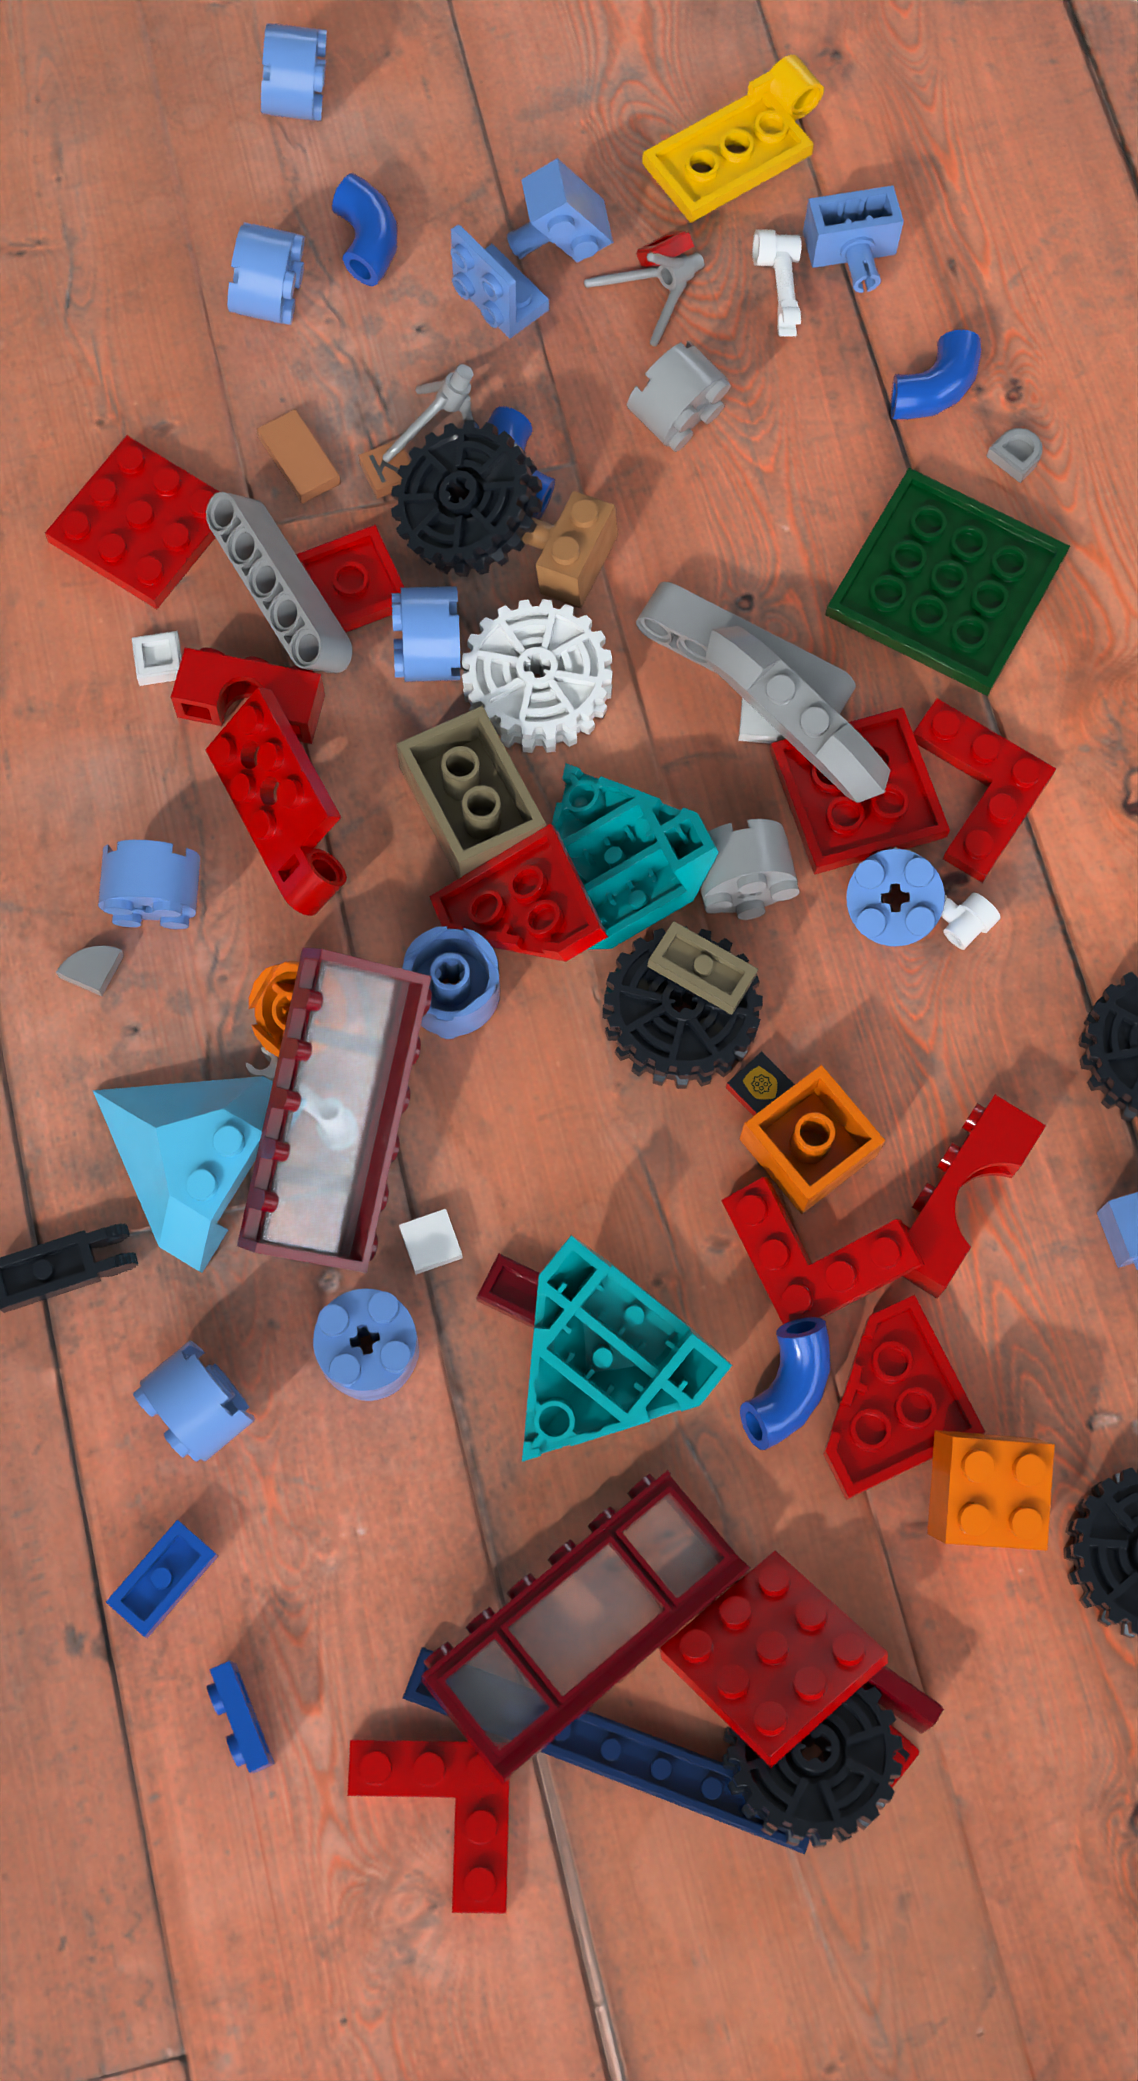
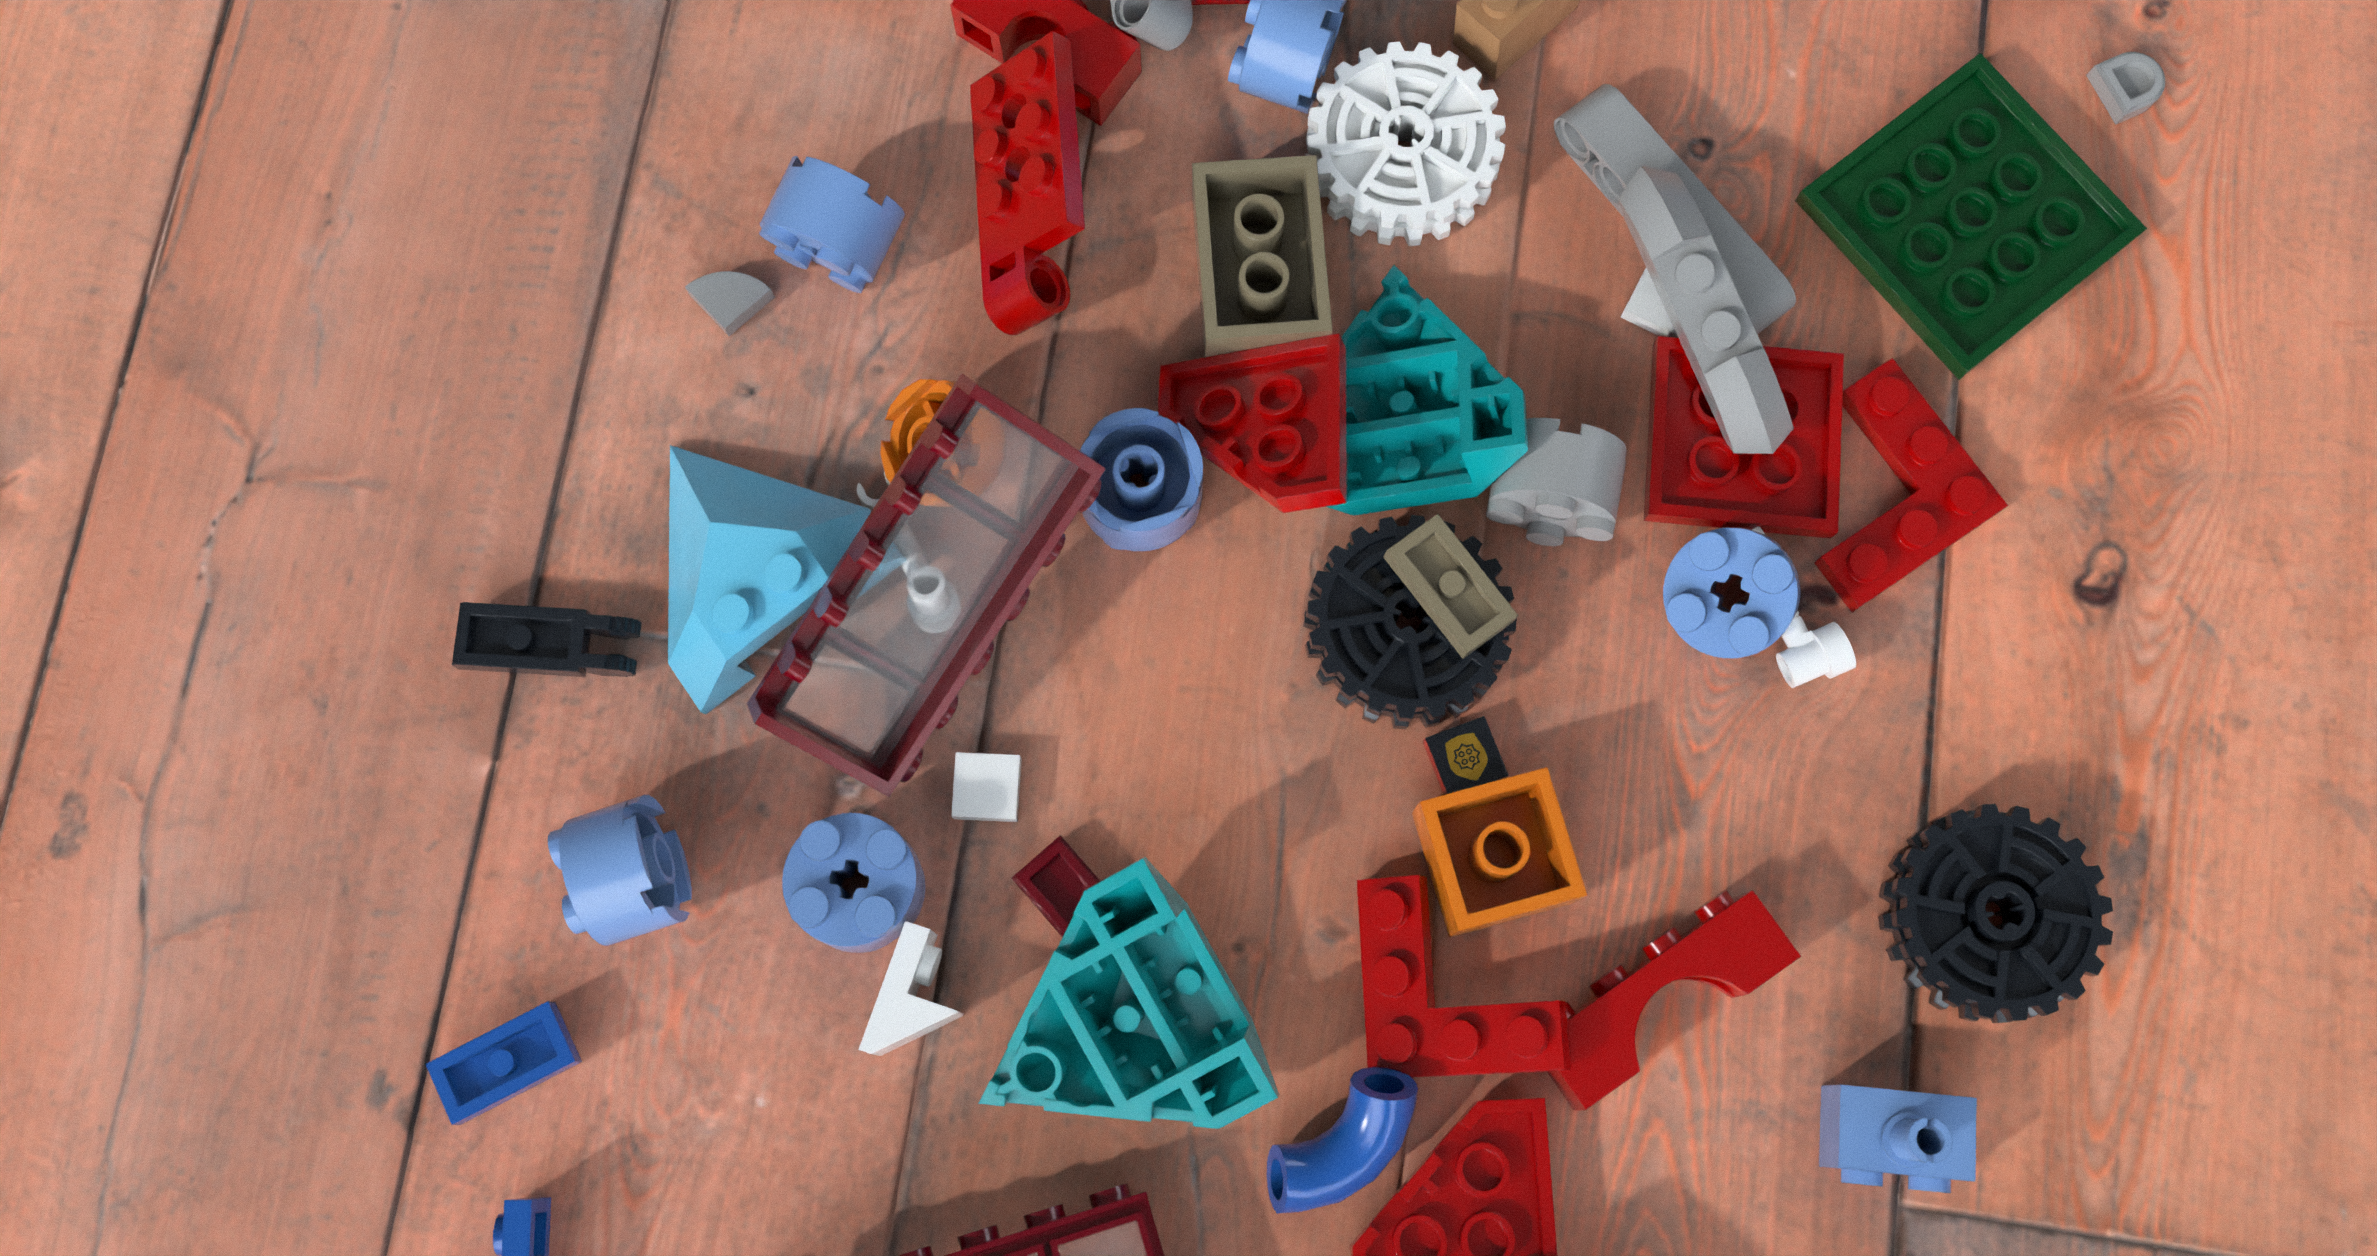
camera: 25 degrees right, 5 degrees up
none -> white slope [859,921,964,1056]

